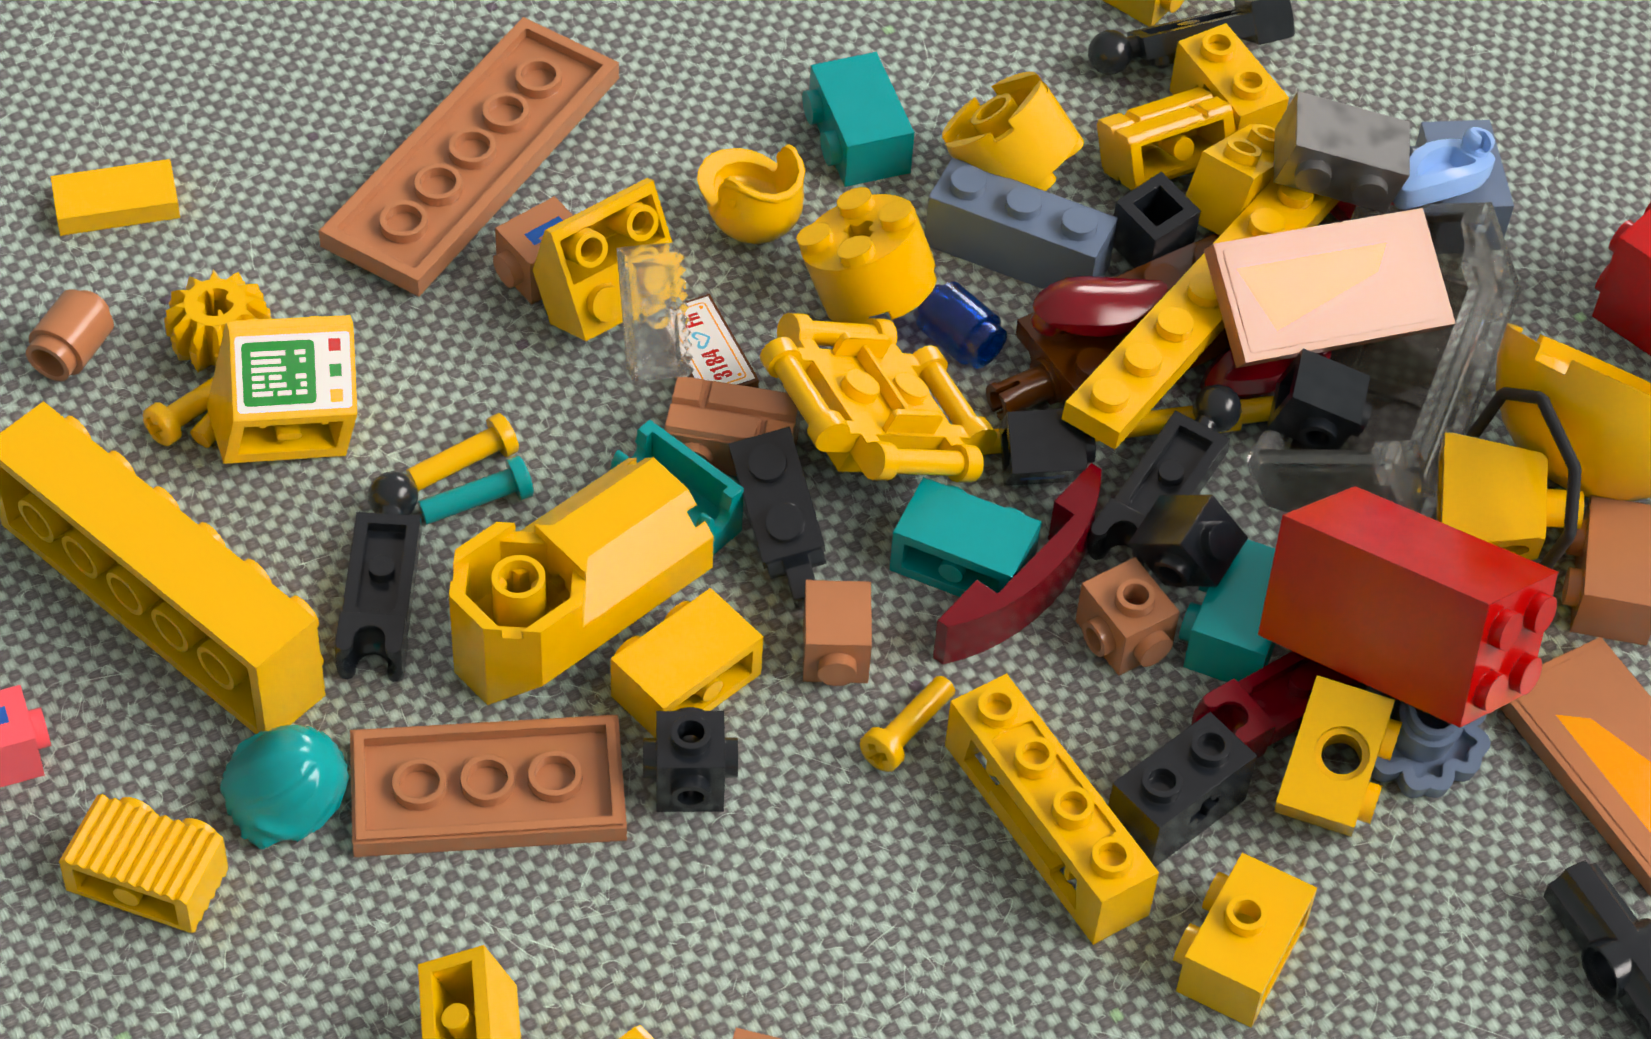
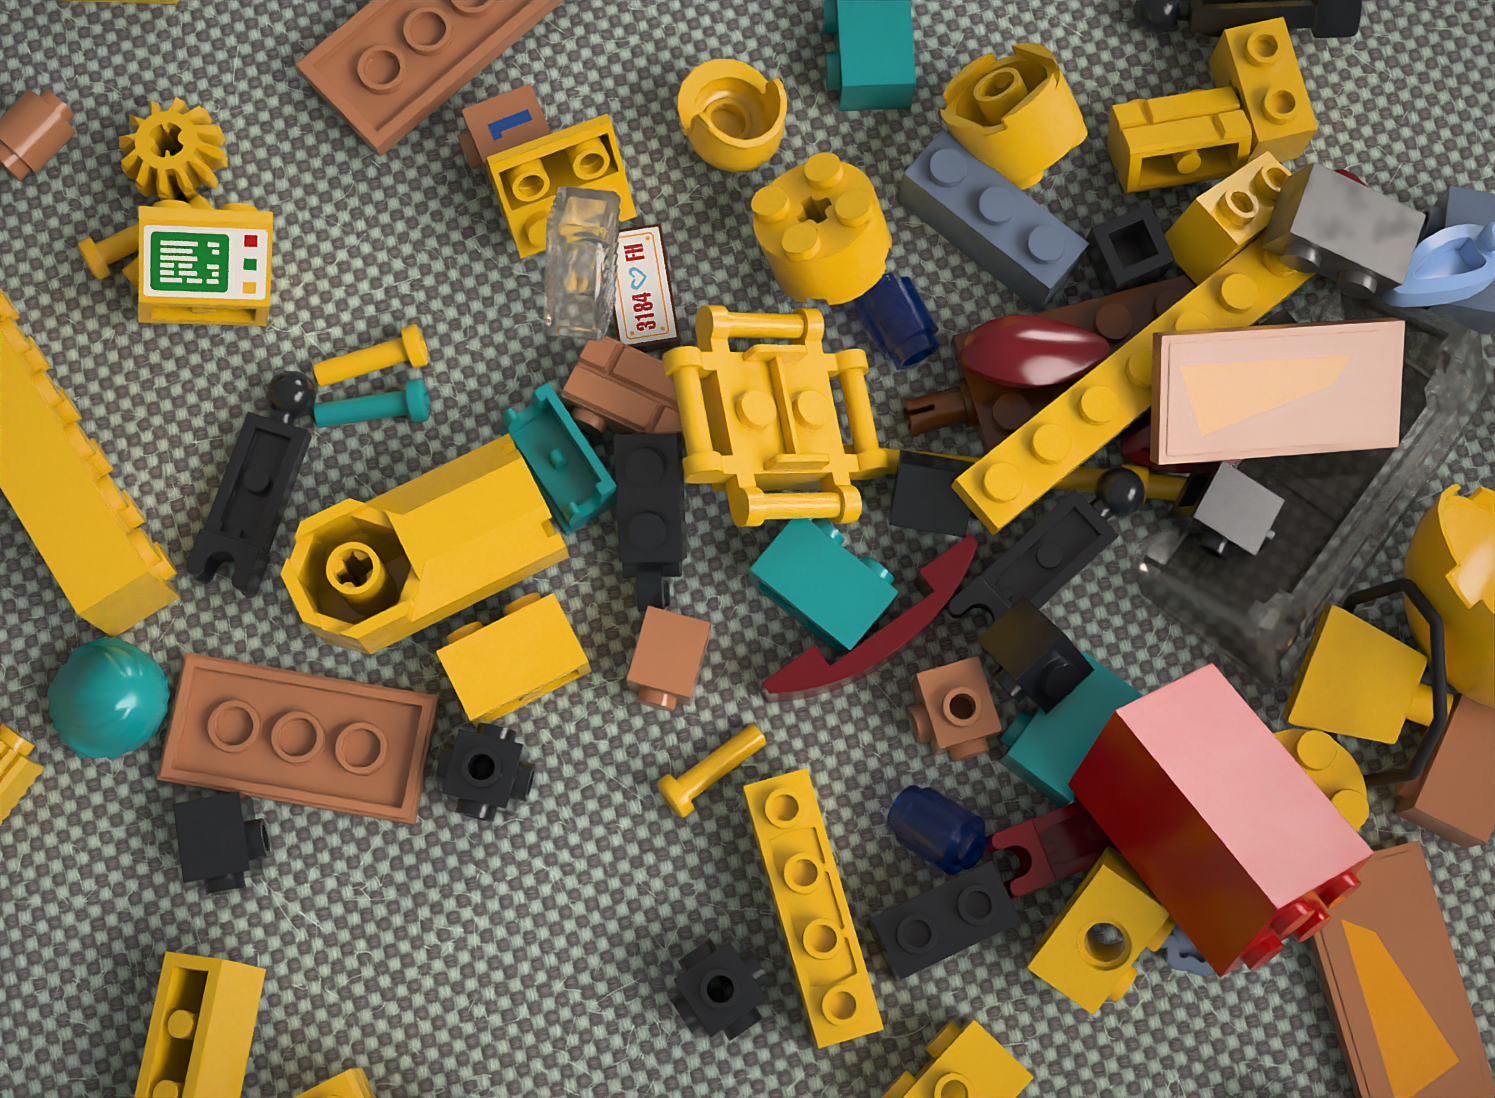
camera: 15 degrees right, 25 degrees up
none -> black brick [173,791,270,896]
none -> black brick [670,939,770,1041]
none -> clear blue brick [887,785,987,875]

